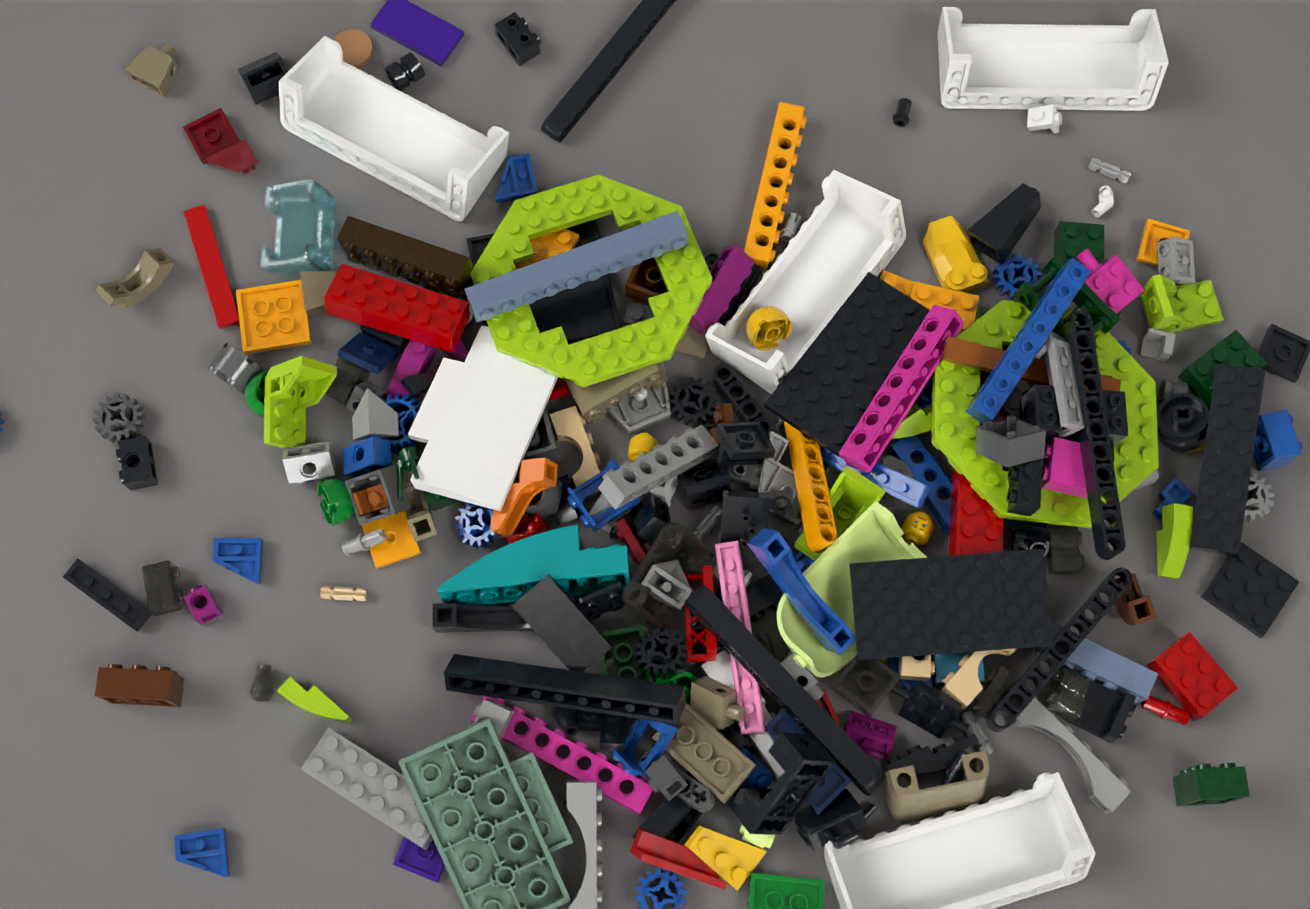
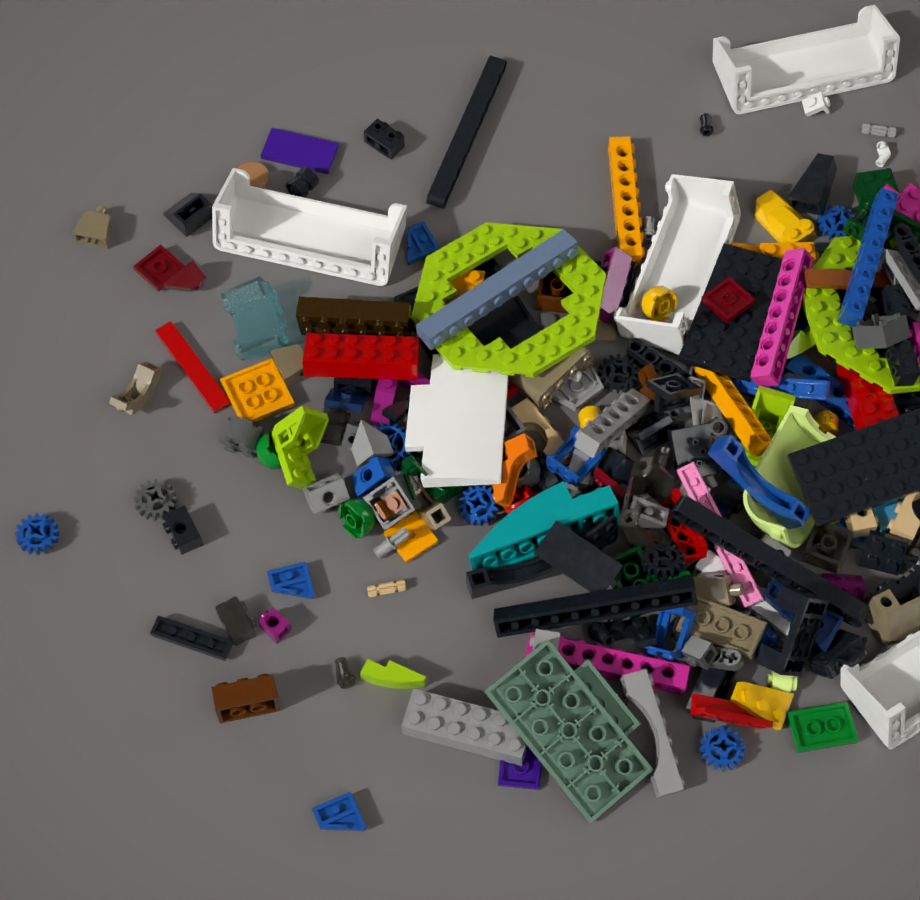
camera: 15 degrees left, 10 degrees down
none -> dark red plate [701,277,755,324]

